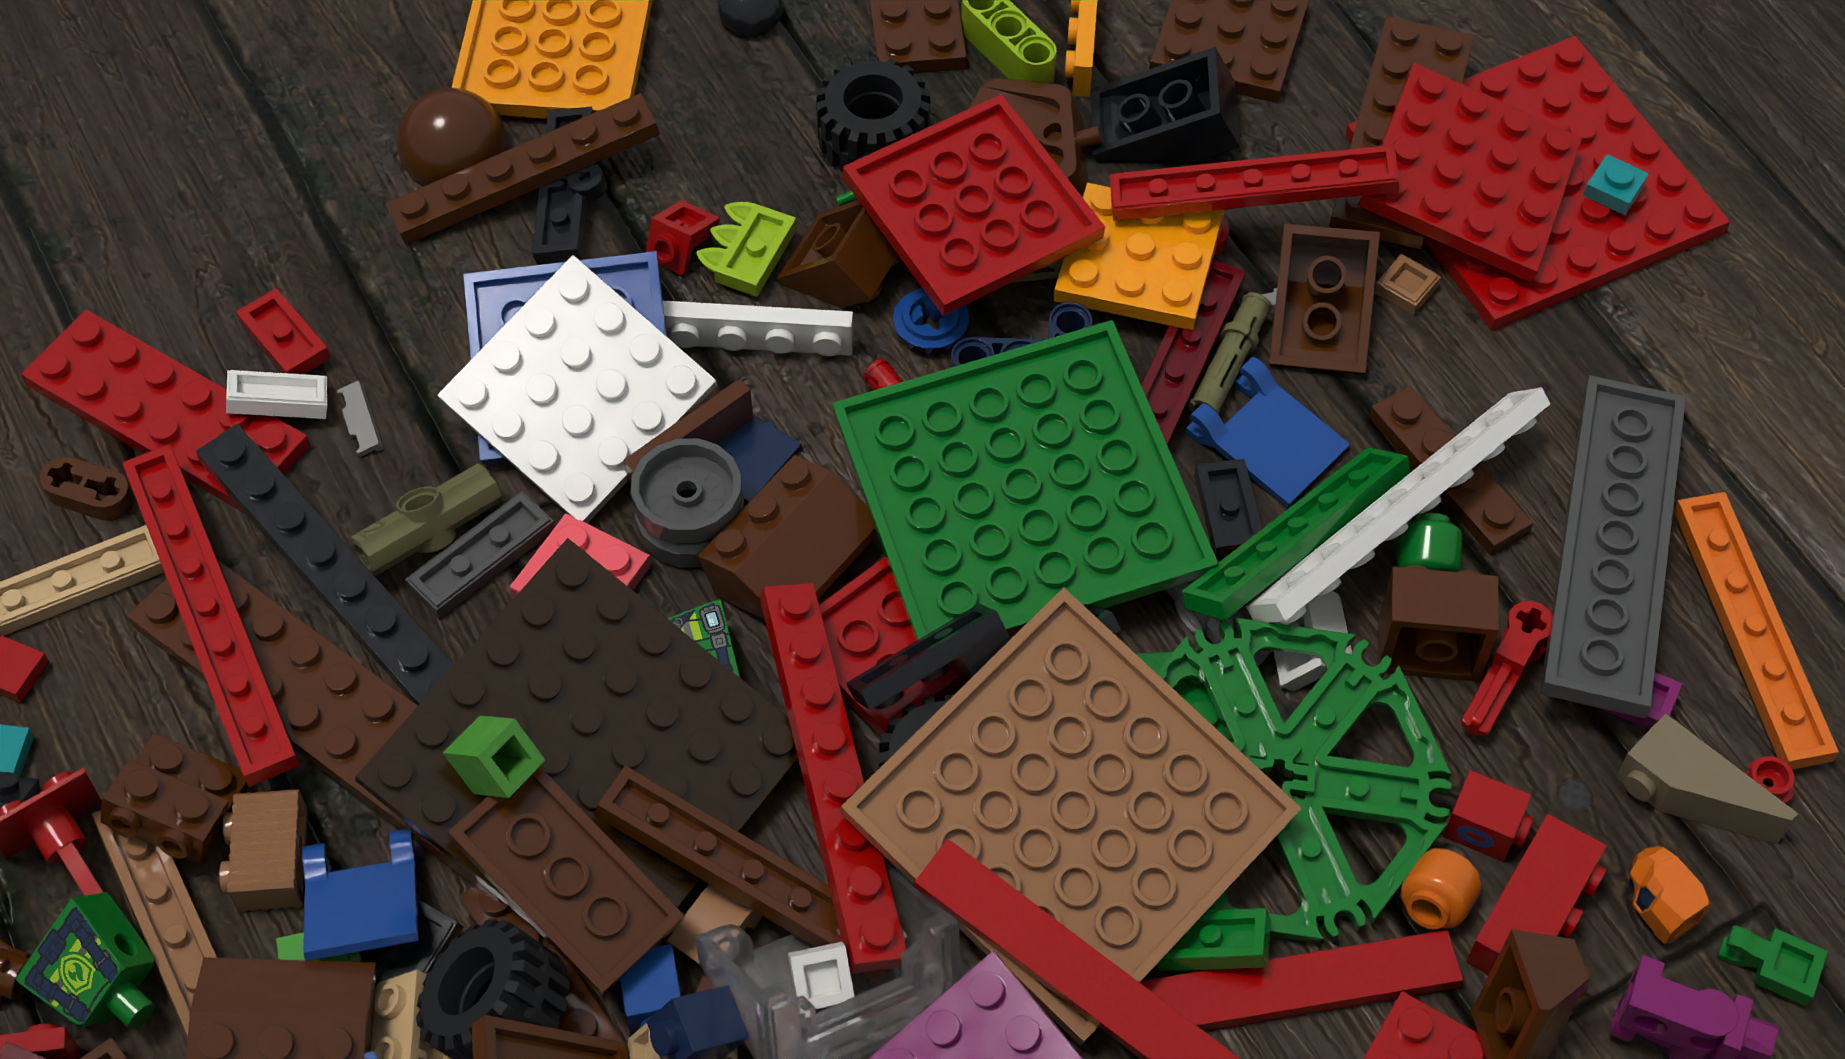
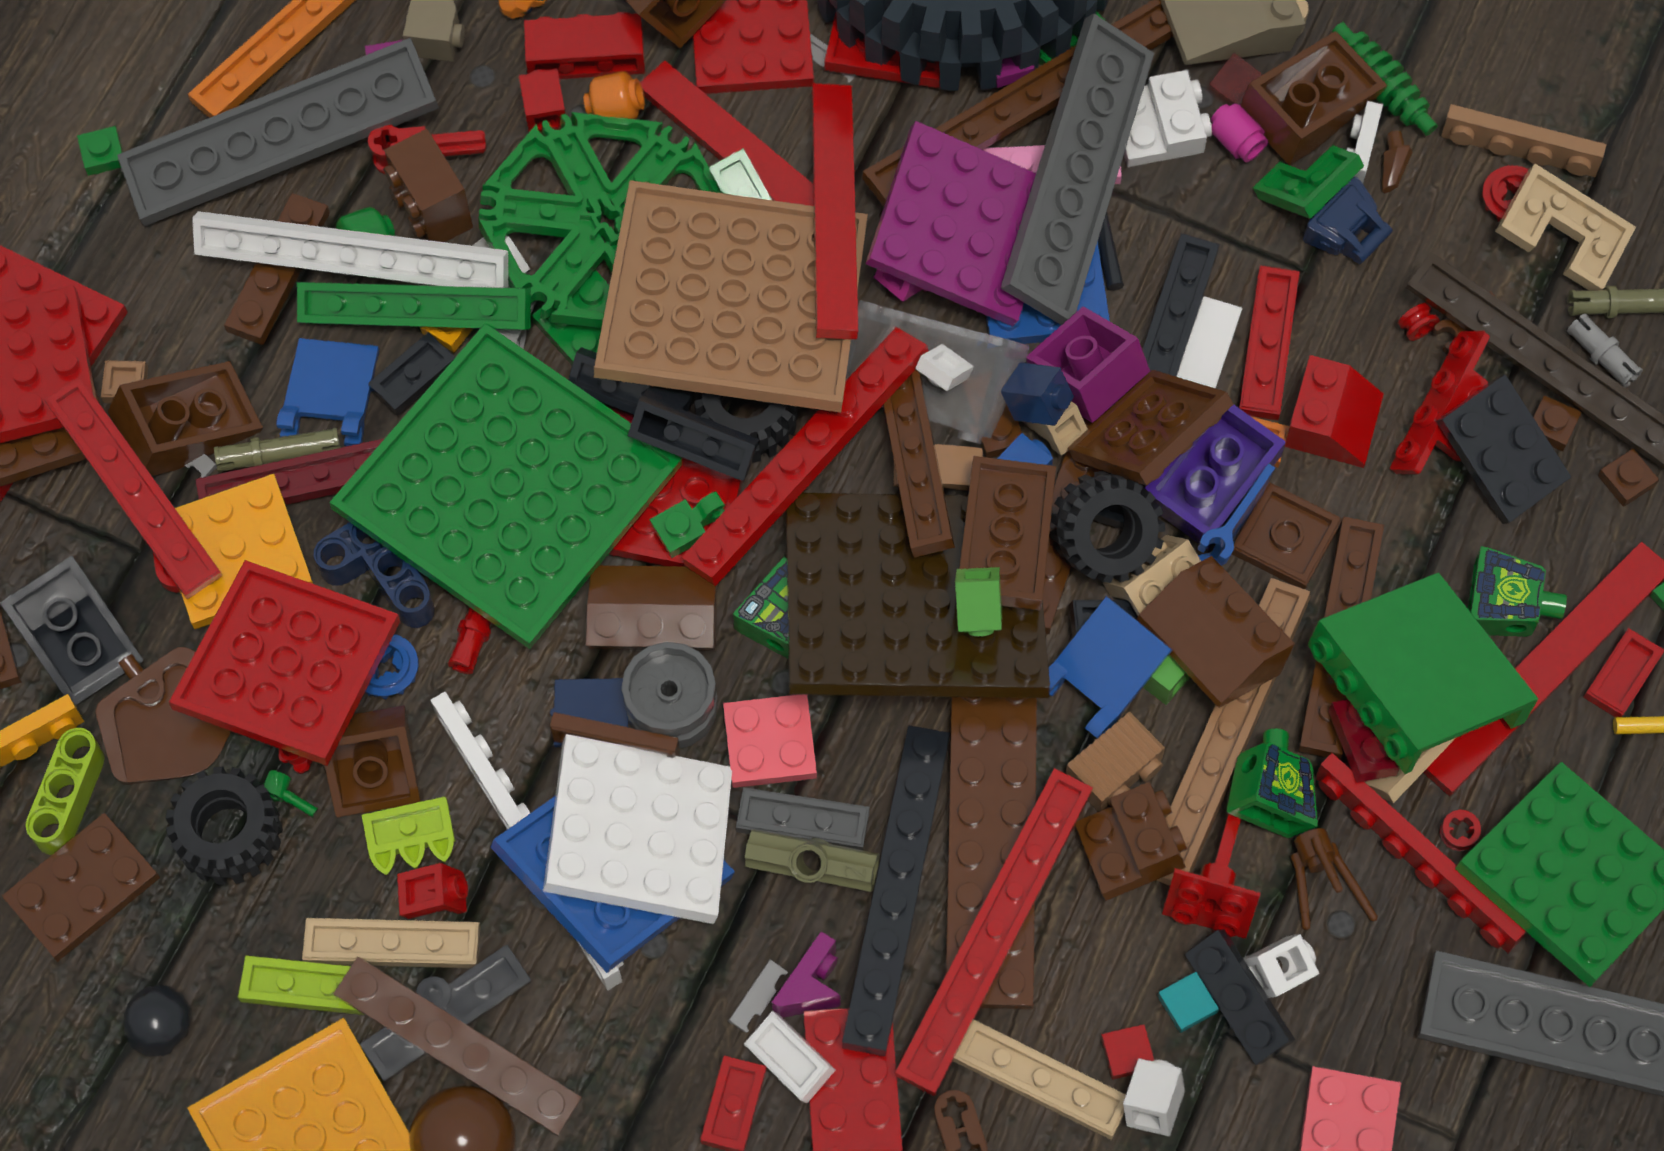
camera: 125 degrees left, 10 degrees up
none -> green plate [77,126,123,176]
none -> lime plate [238,956,364,1015]
none -> tan tile [302,918,481,968]
none -> green plate [649,492,725,558]
none -> magenta slope [772,931,841,1018]

